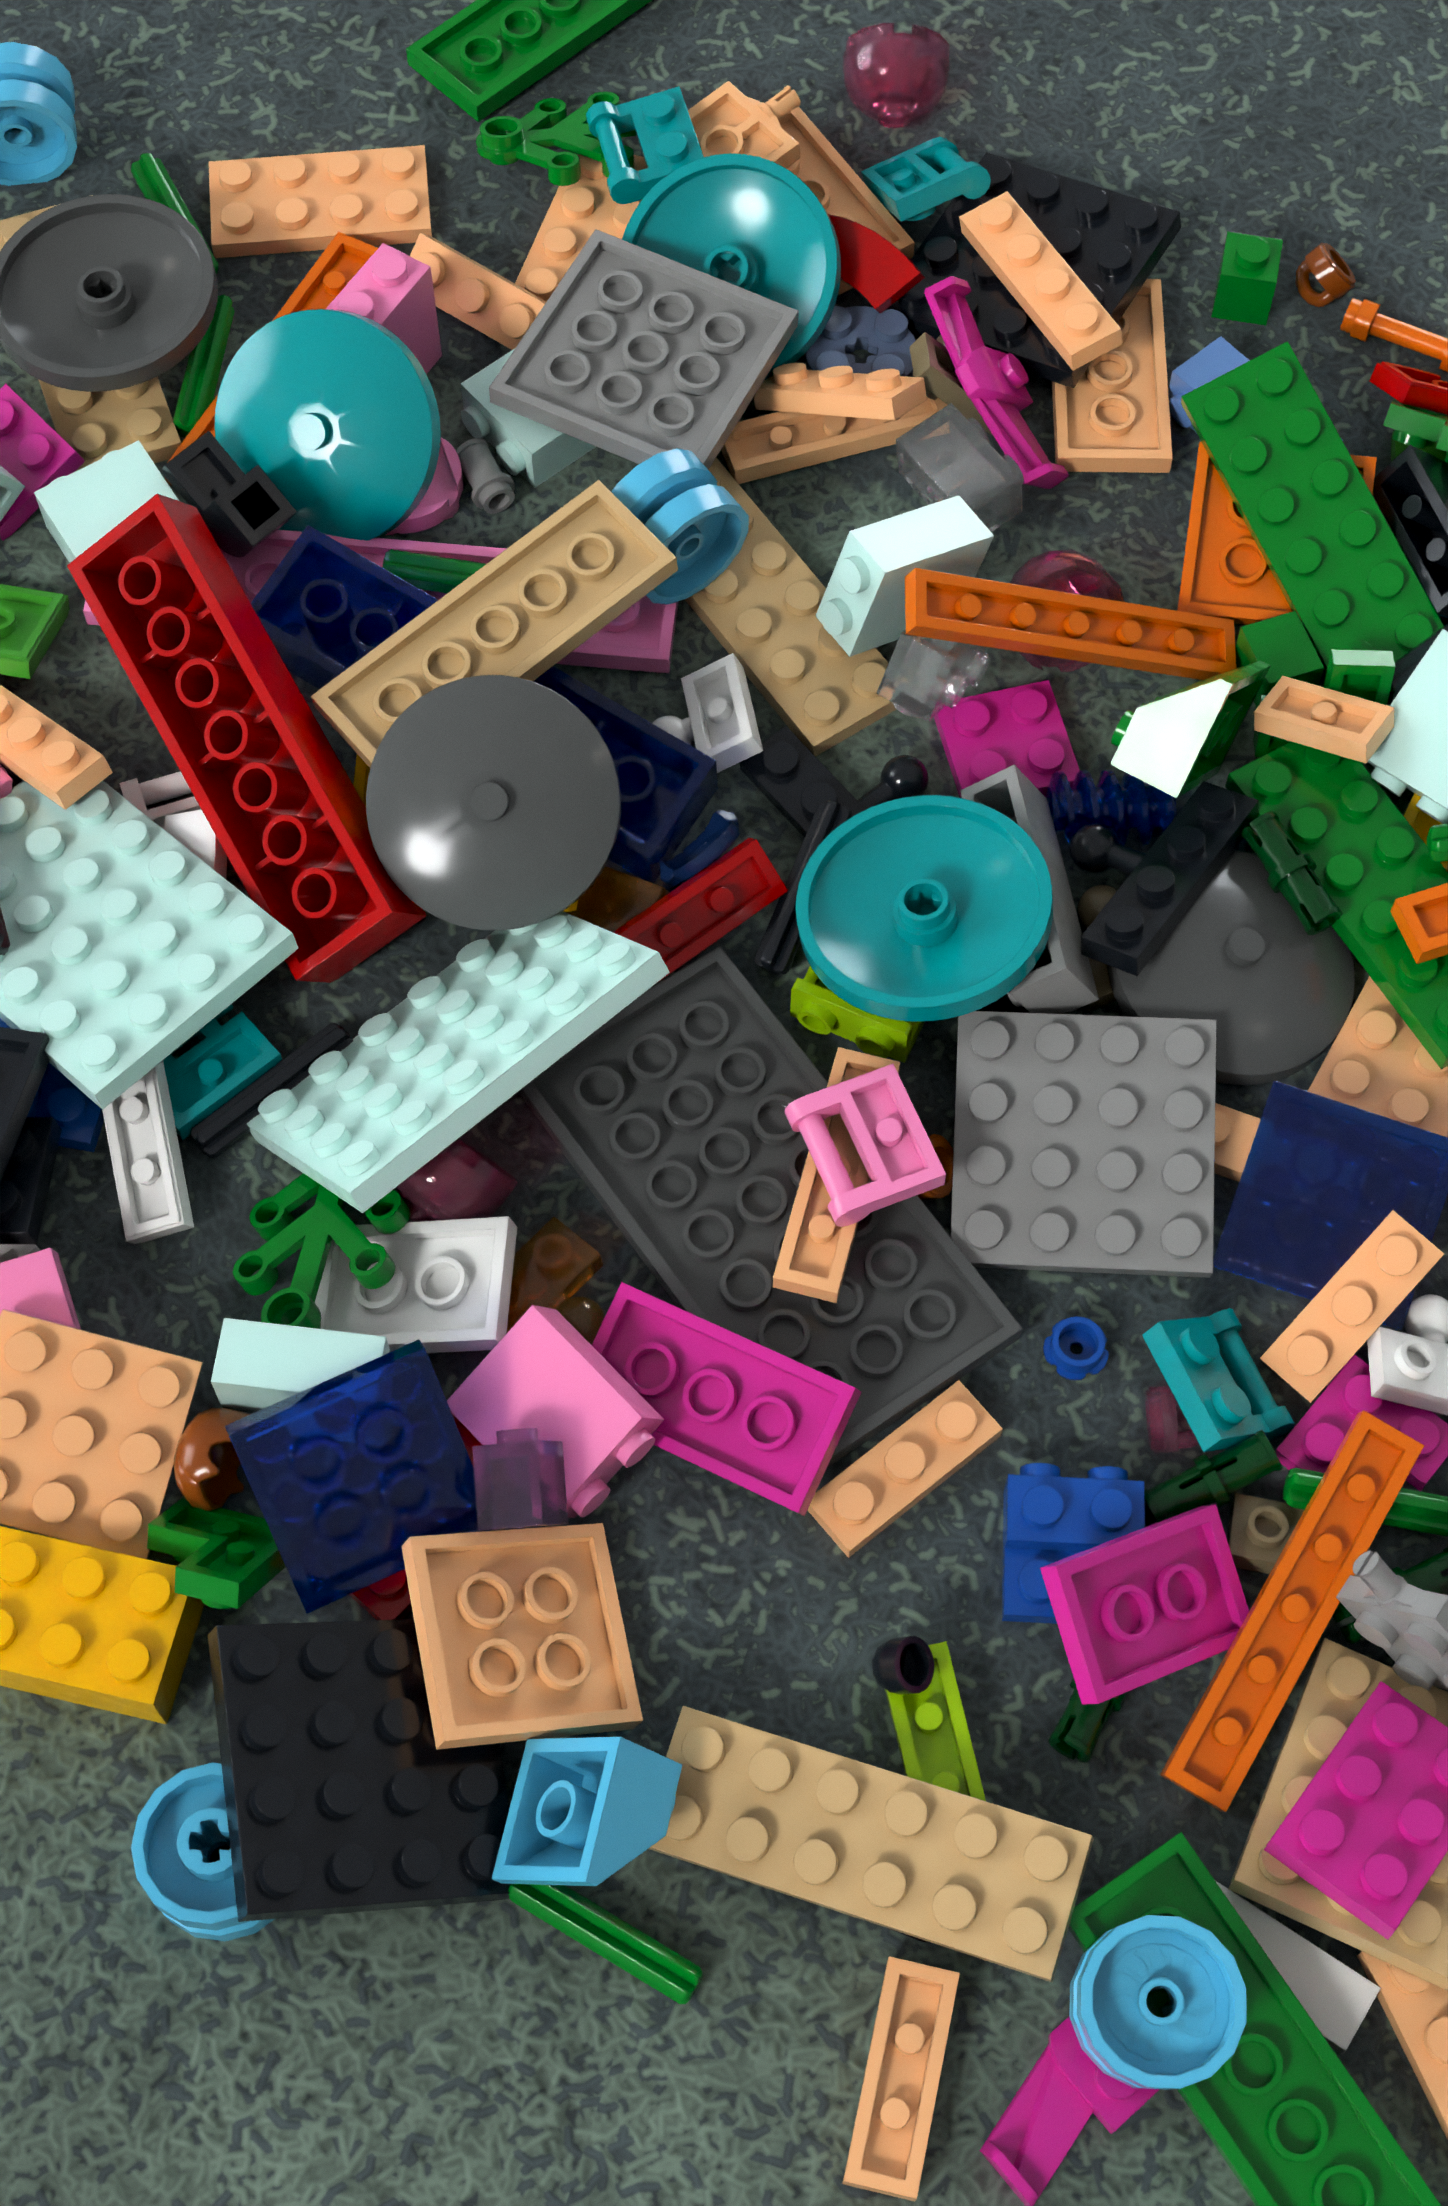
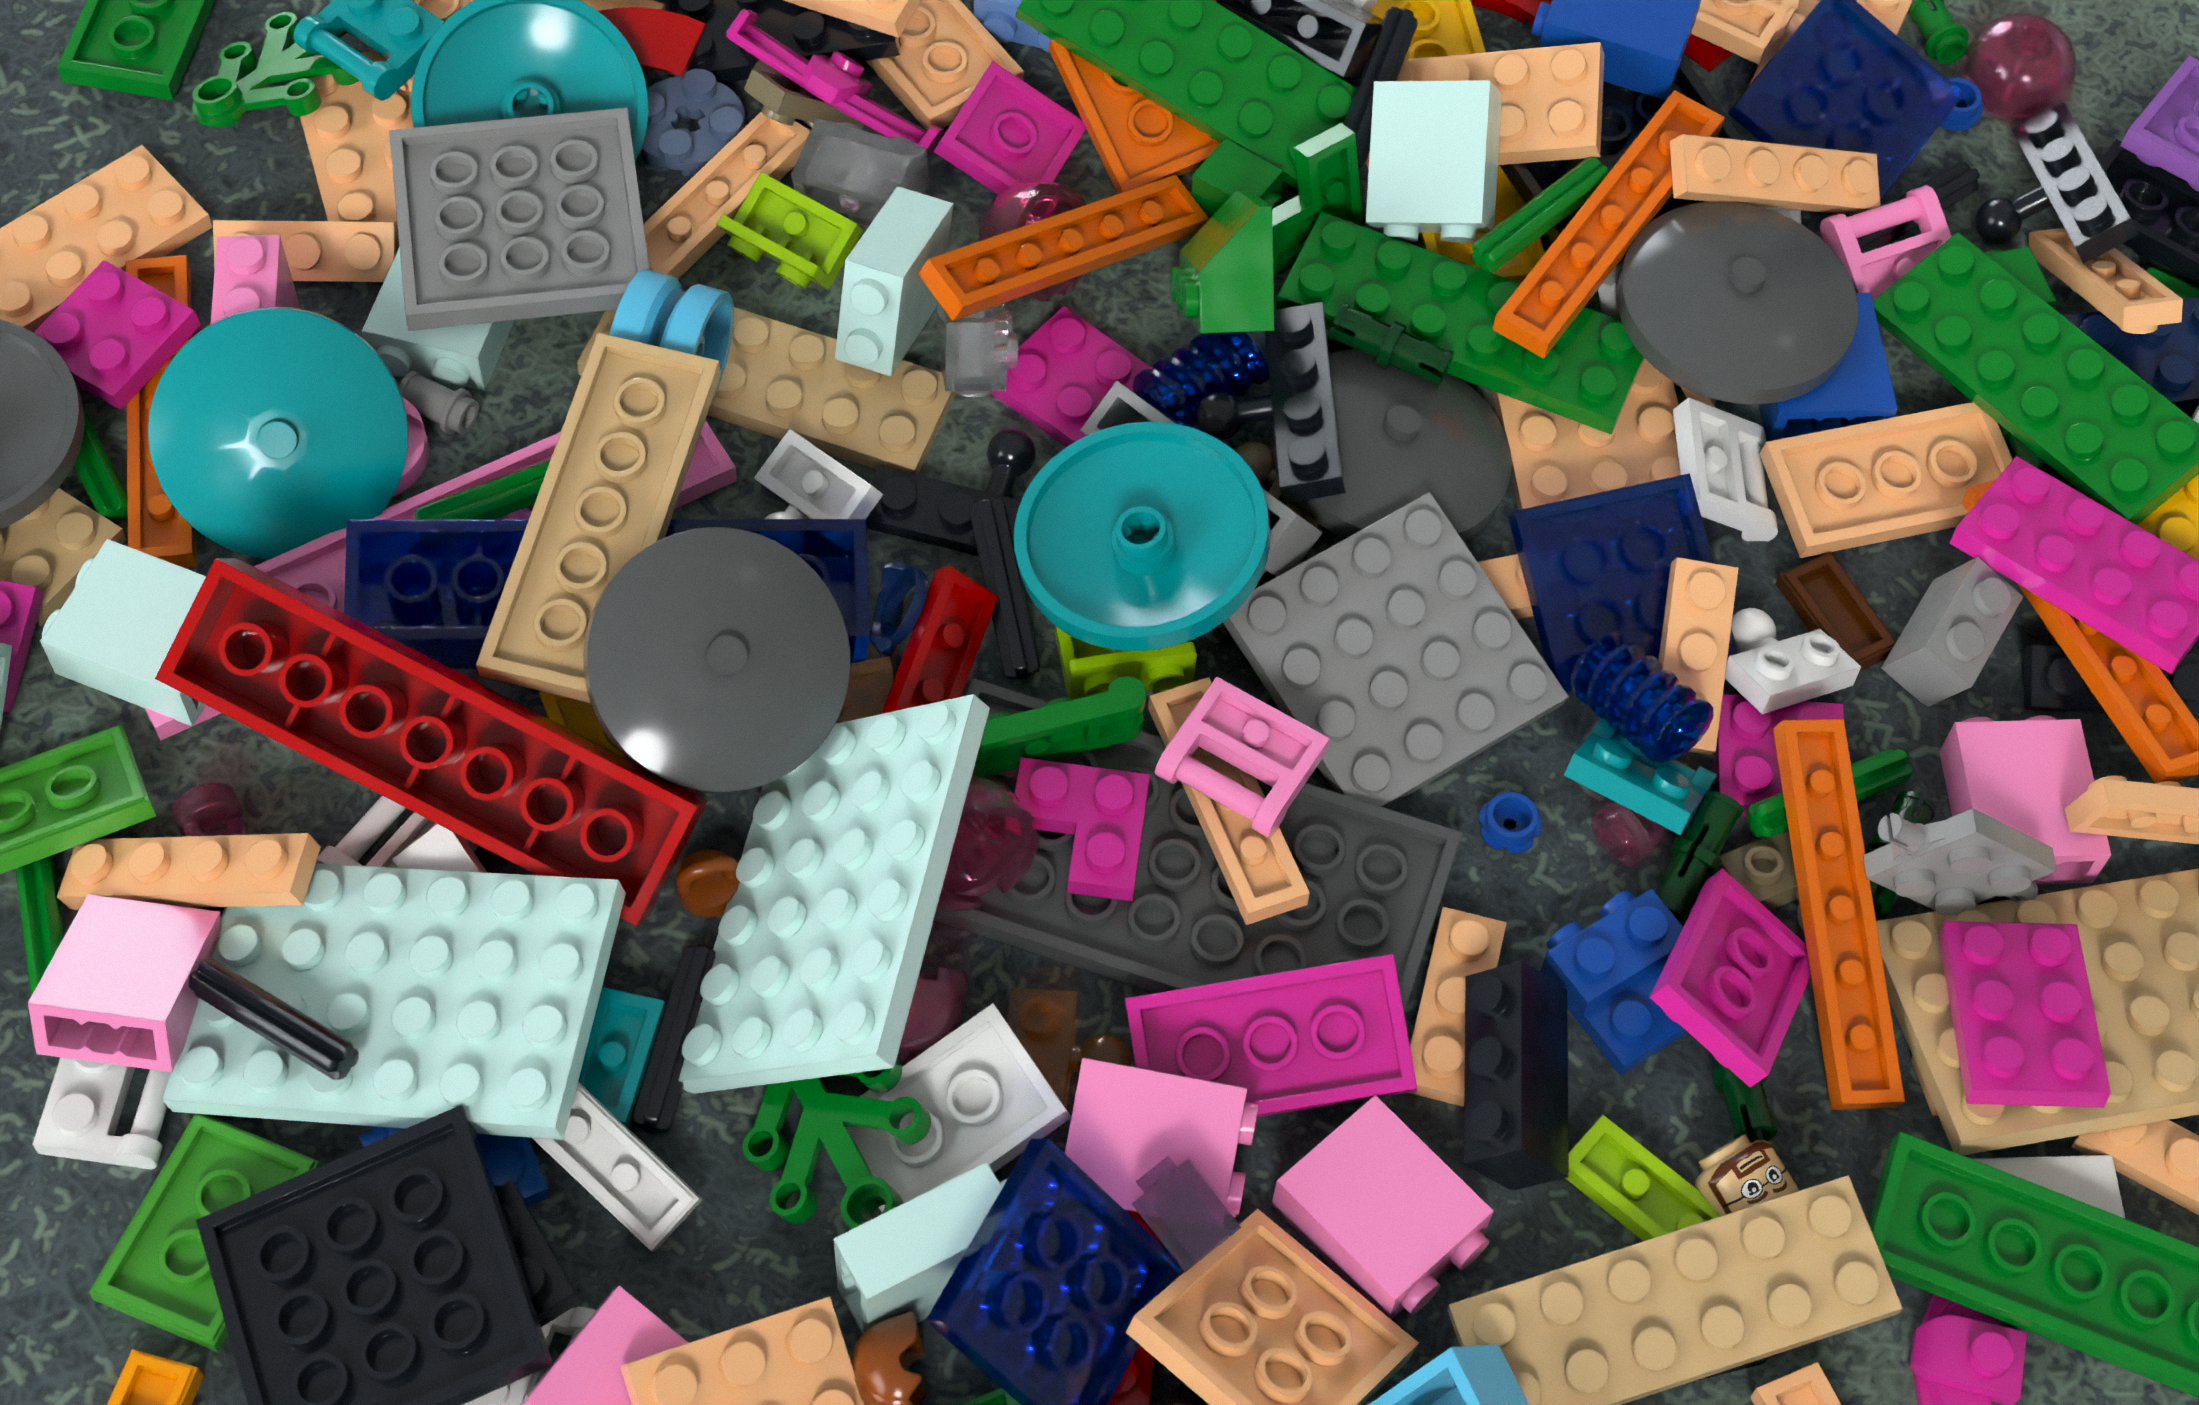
camera: 40 degrees left, 5 degrees down
black brick [161,431,297,558] -> none
light nougat plate [754,363,927,421] -> none
black hinge [872,1636,934,1695] -> none
medium azure wheel [1069,1915,1247,2090] -> none
light nougat plate [1254,676,1394,764] -> none
none -> dark pink plate [34,260,201,410]
none -> clear pink tile [171,782,245,837]
none -> dark orange tile [675,849,740,918]
none -> lime bracket [716,172,864,290]
none -> dark pink plate [934,61,1086,216]
none -> clear pink cylinder [937,776,1039,912]
none -> green plate [973,676,1146,779]
none -> dark pink plate [1011,757,1150,901]
none -> bright pink brick [1271,1095,1494,1319]
none -> black brick [1464,960,1569,1190]
none -> clear blue piece [1570,632,1714,763]
none -> tan head [1695,1134,1799,1216]

